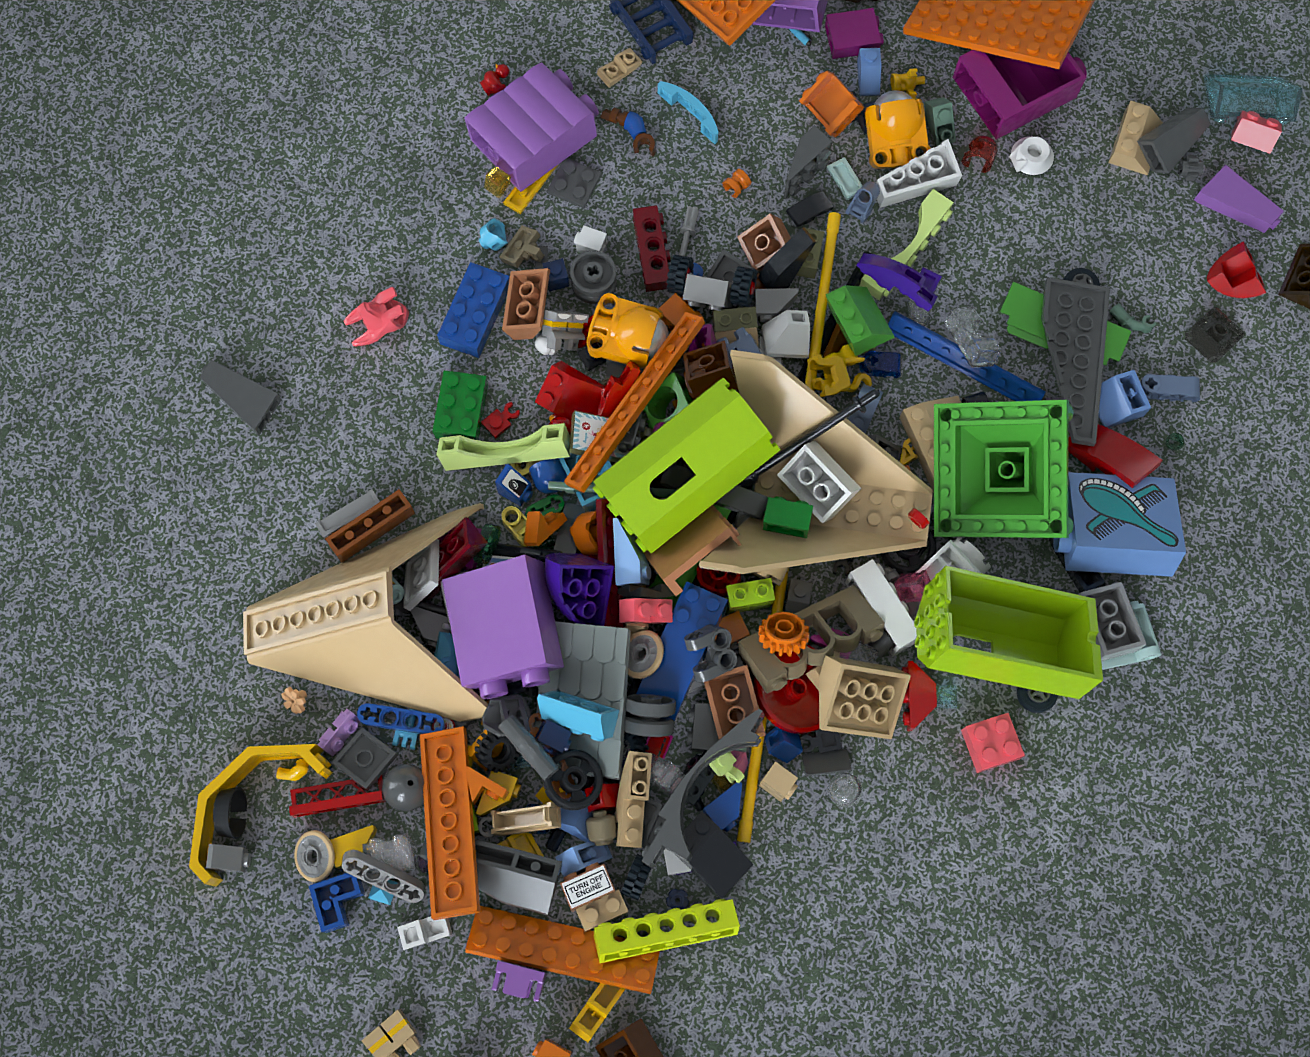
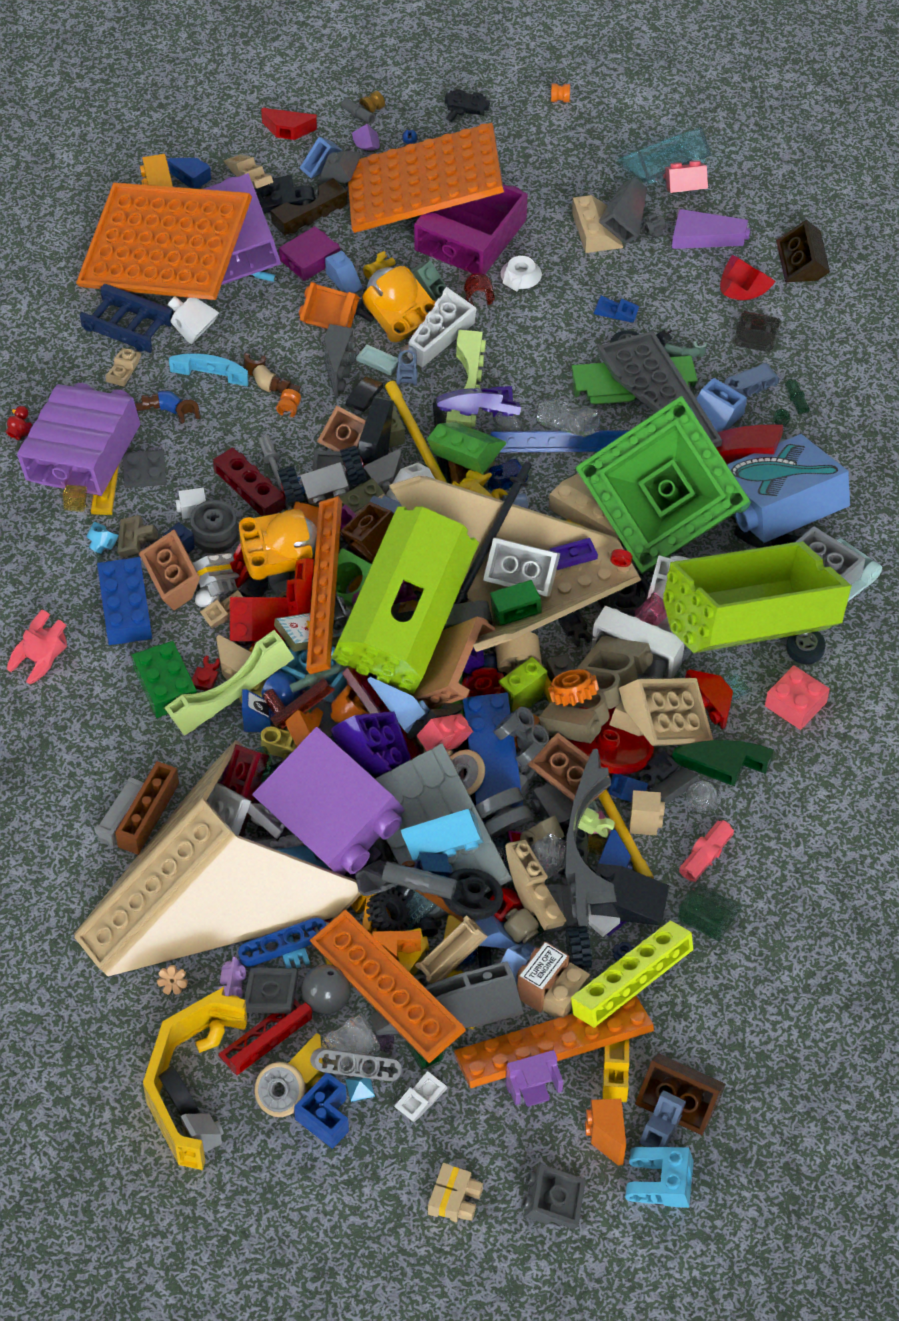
camera: 30 degrees left, 20 degrees down
none -> white torso [168,296,219,344]
none -> tan slope [200,590,243,628]
none -> tan slope [216,635,251,680]
none -> piece [243,352,301,394]
none -> clear red piece [262,679,335,729]
none -> black plate [414,917,442,937]
none -> dark tan piece [520,815,565,850]
none -> dark purple hinge [549,538,598,570]
none -> blue slope [593,295,639,322]
none -> black plate [656,330,672,345]
none -> dark green slope [672,740,774,787]
none -> clear green slope [678,885,742,942]
none -> coral piece [679,820,734,882]
none -> clear green axle [785,378,810,414]

